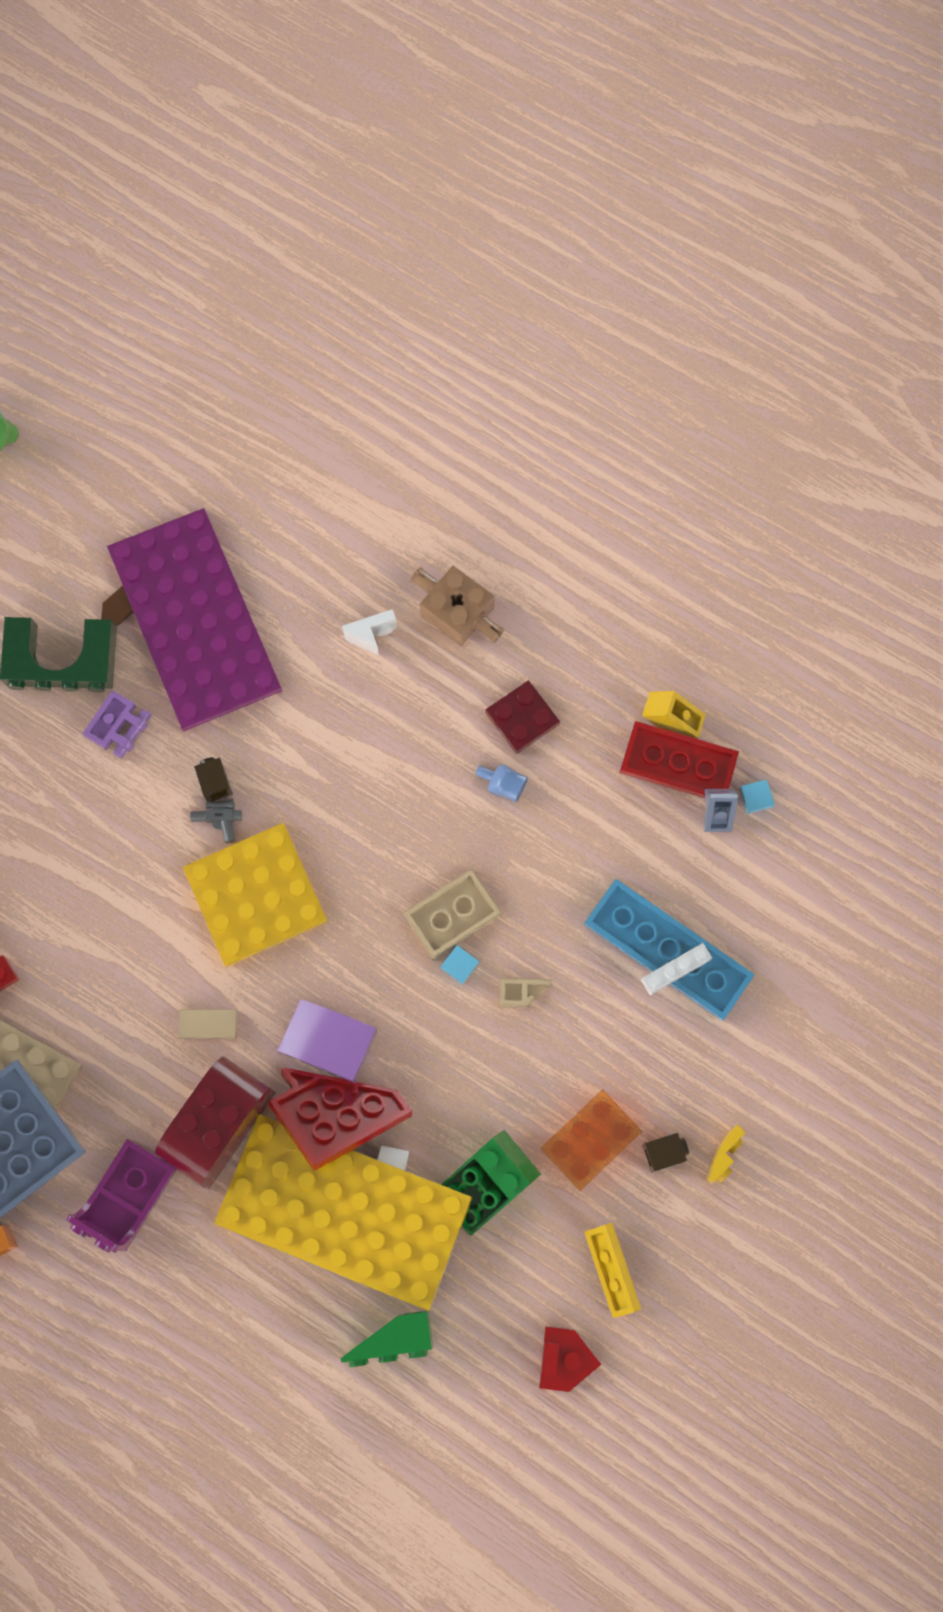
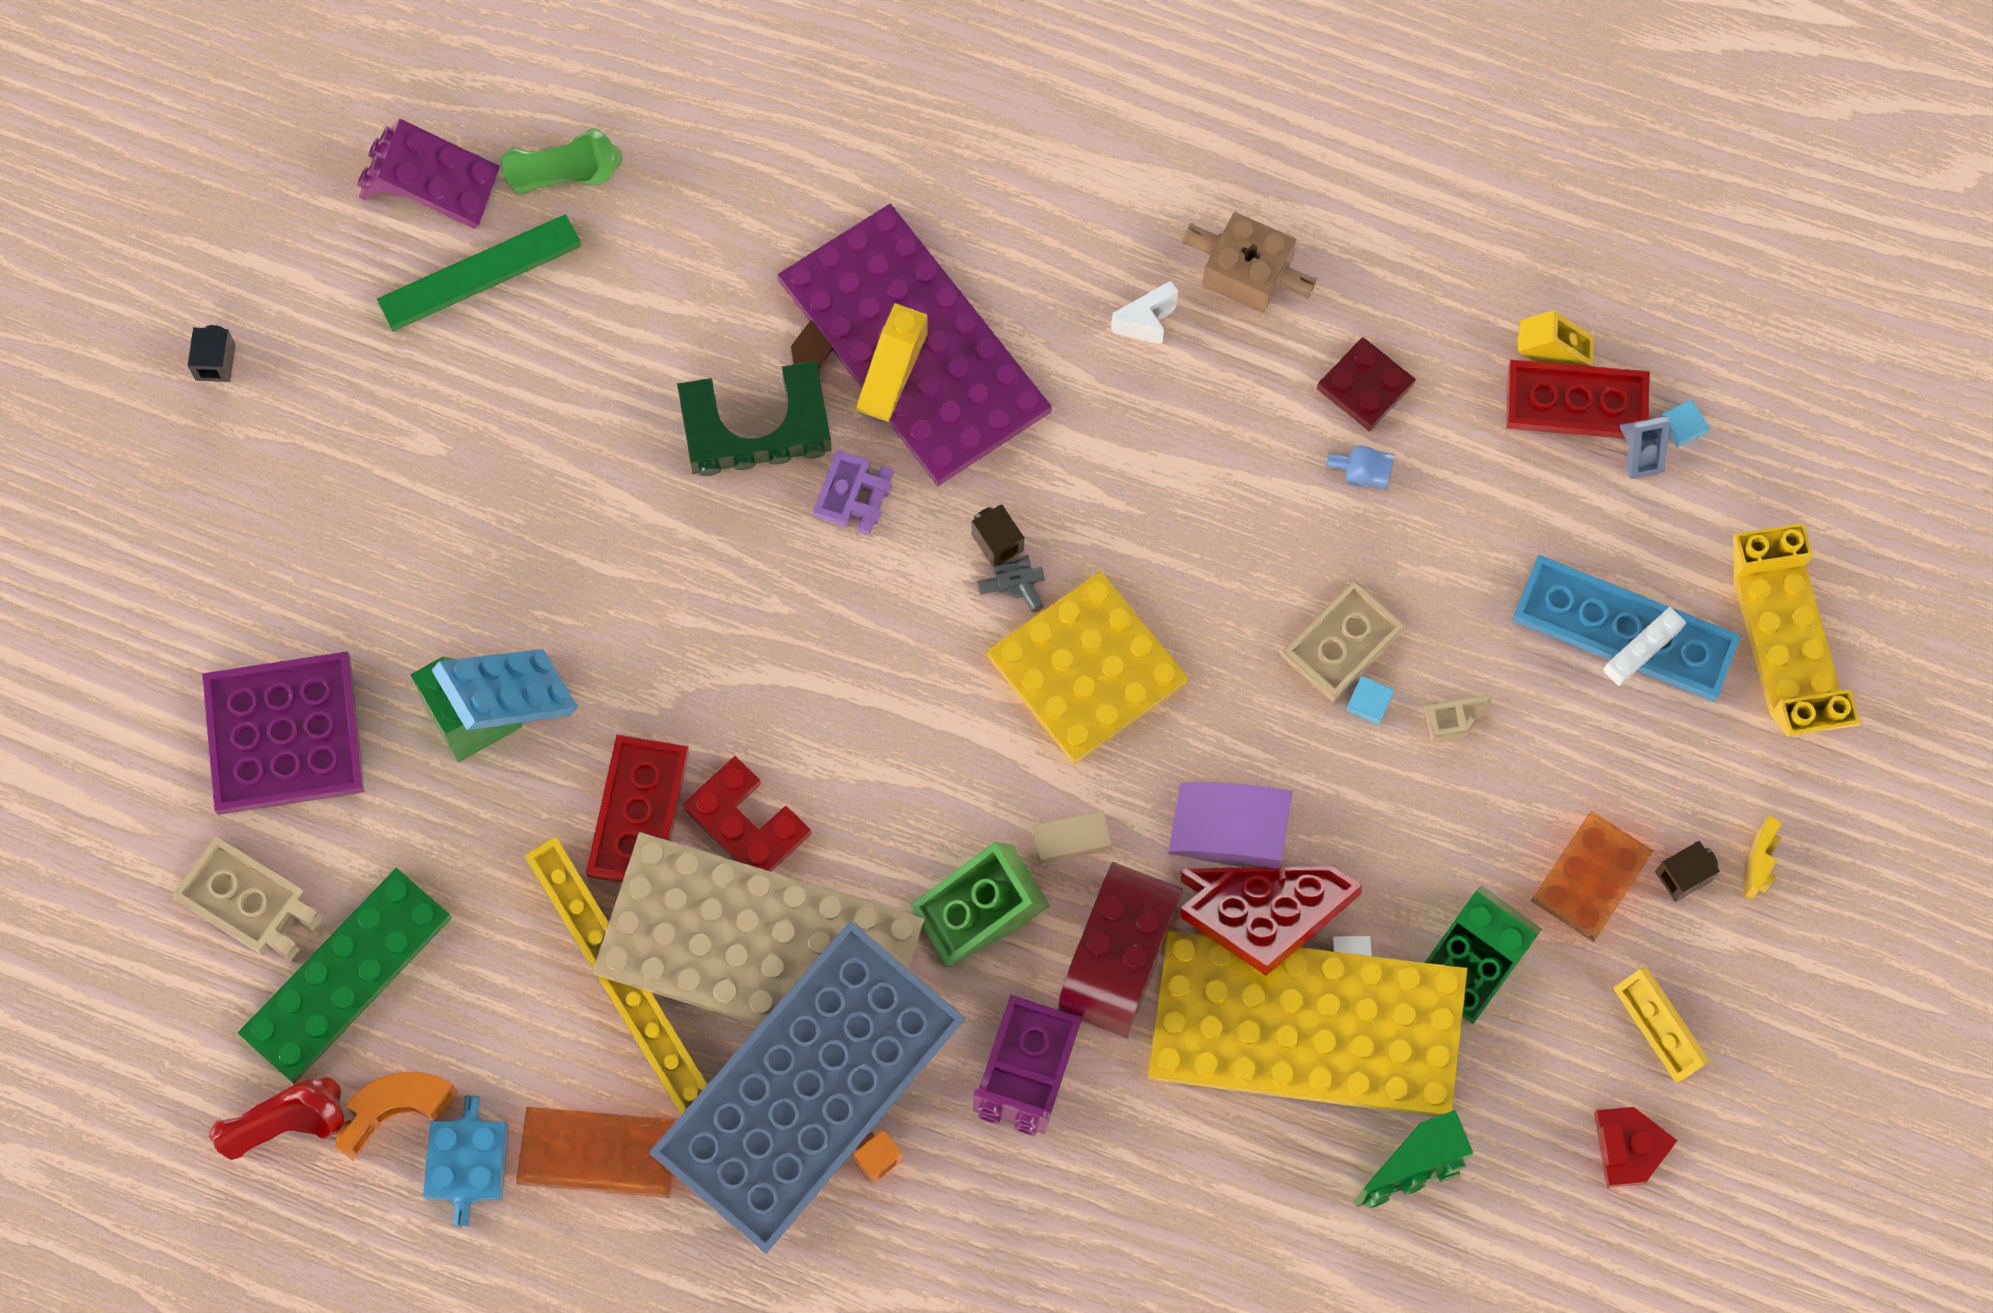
camera: 15 degrees left, 5 degrees down
none -> yellow slope [856,303,928,422]
none -> bright green slope [910,841,1050,967]
none -> yellow slope [1733,523,1860,737]

